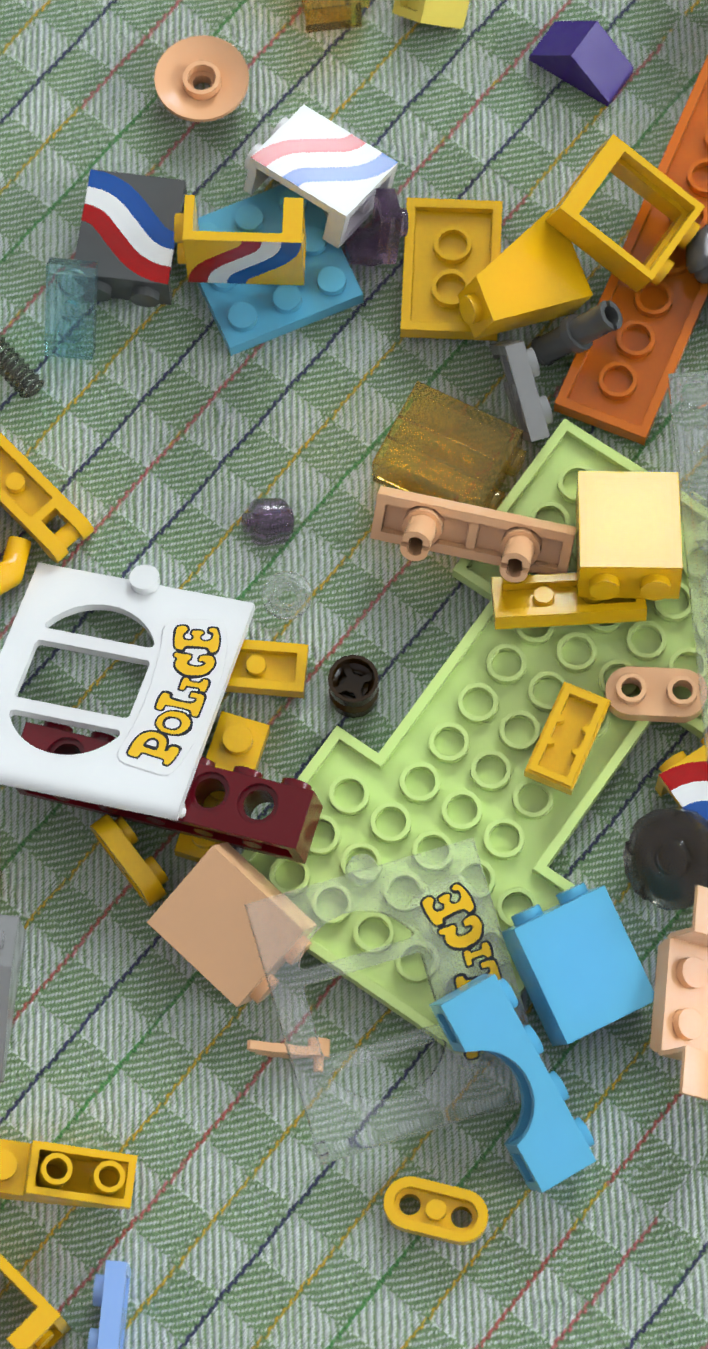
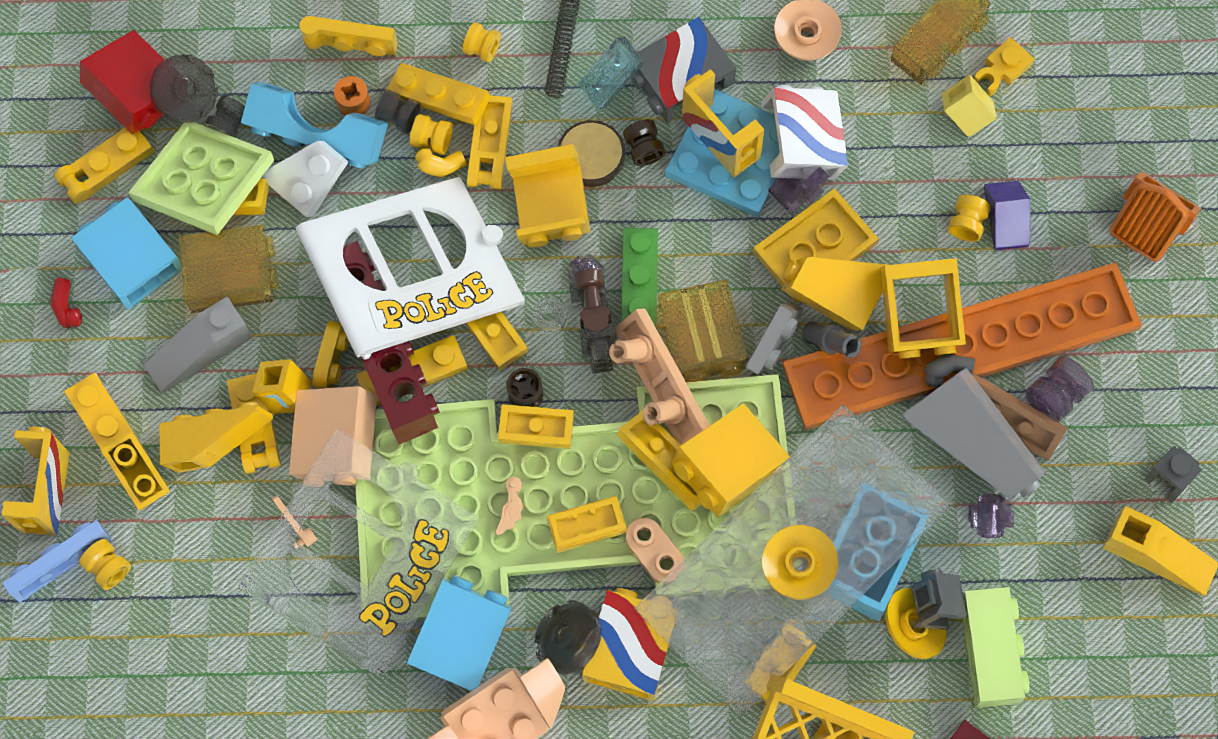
camera: 50 degrees right, 0 degrees up
yellow plate [383,1176,488,1245] -> none
medium azure arch [429,974,596,1193] -> none
none -> yellow wheel [79,539,131,590]
none -> yellow slope [159,402,273,473]
none -> yellow plate [226,373,281,474]
none -> yellow brick [252,359,312,414]
none -> light nougat piece [495,477,523,536]
none -> yellow plate [498,404,574,449]
none -> yellow panel [505,144,591,248]
none -> pearl gold tile [558,120,625,187]
none -> hips [569,269,617,374]
none -> bright green plate [621,228,658,327]
none -> dark brown wheel [623,119,666,166]
none -> yellow wheel [947,195,991,242]

